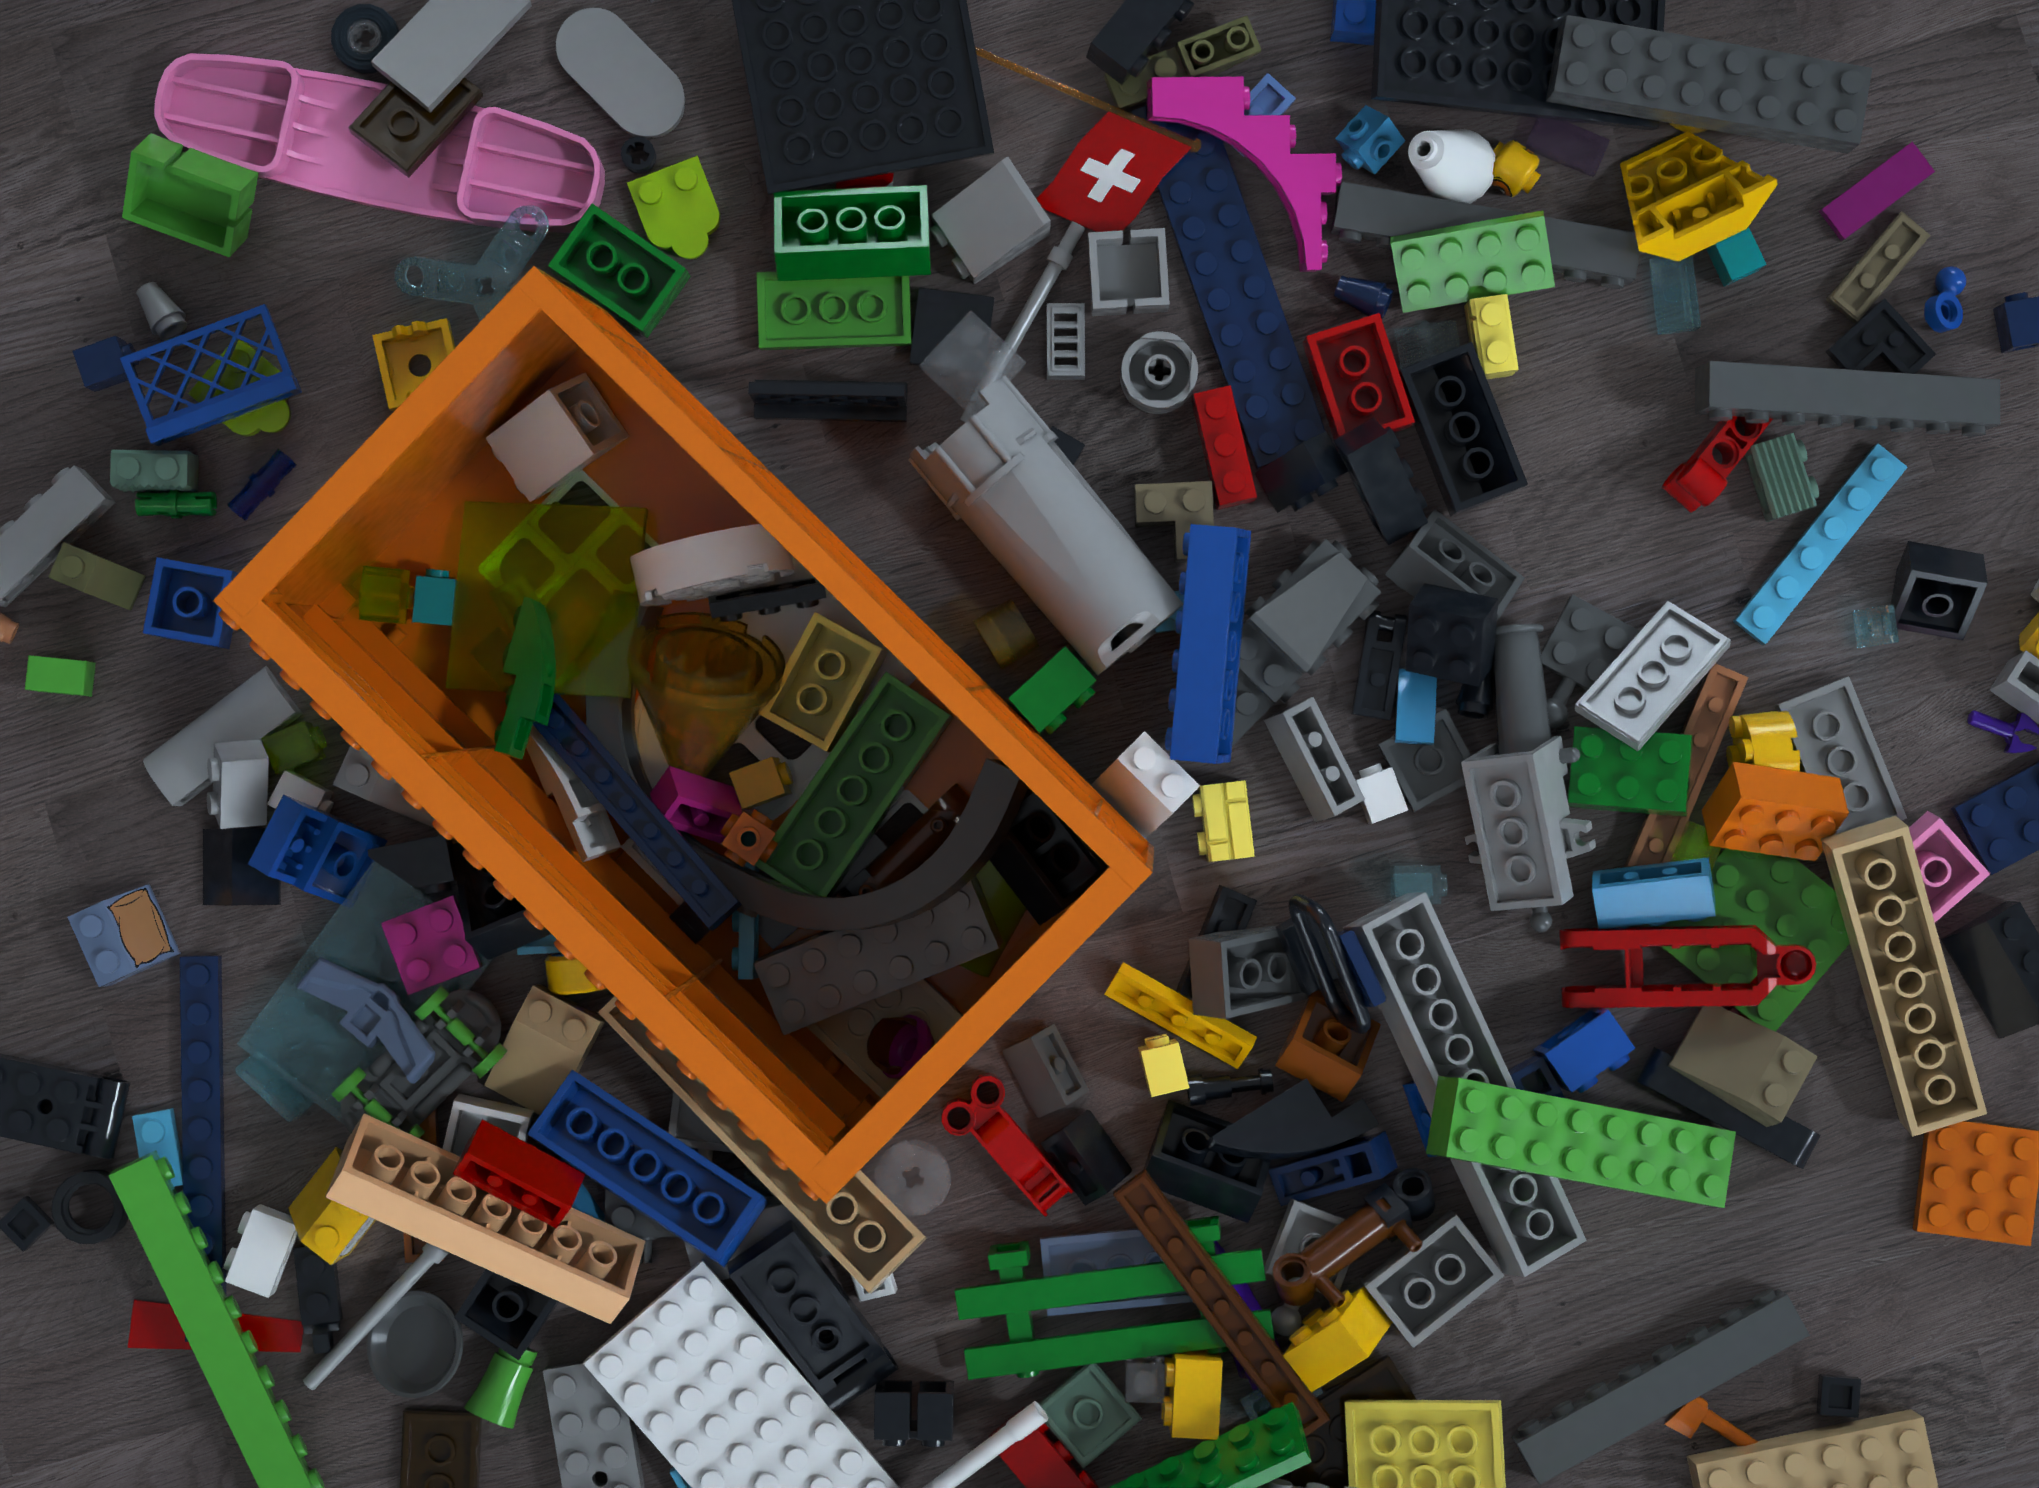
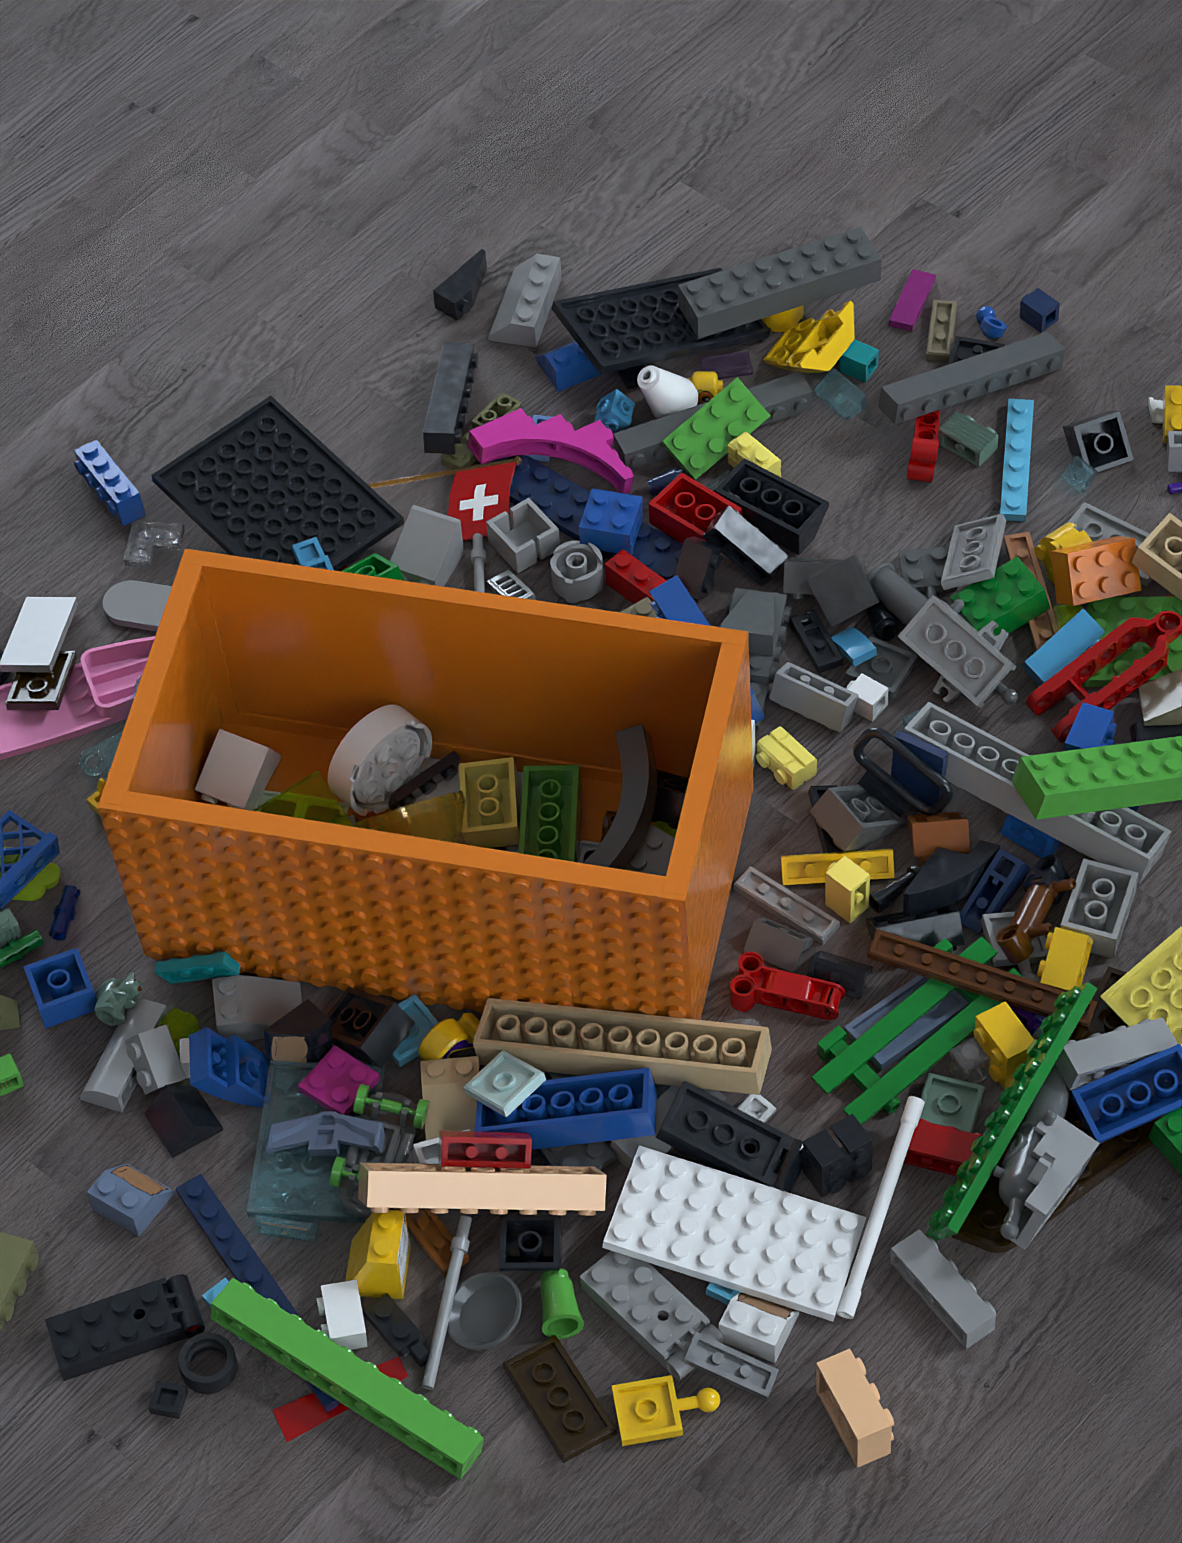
camera: 25 degrees left, 35 degrees down
none -> sand green animal [94,972,143,1026]
none -> dark azure slope [292,537,334,570]
none -> light aqua tile [463,1050,546,1117]
none -> blue brick [579,489,643,554]
none -> light grey tile [733,866,840,945]

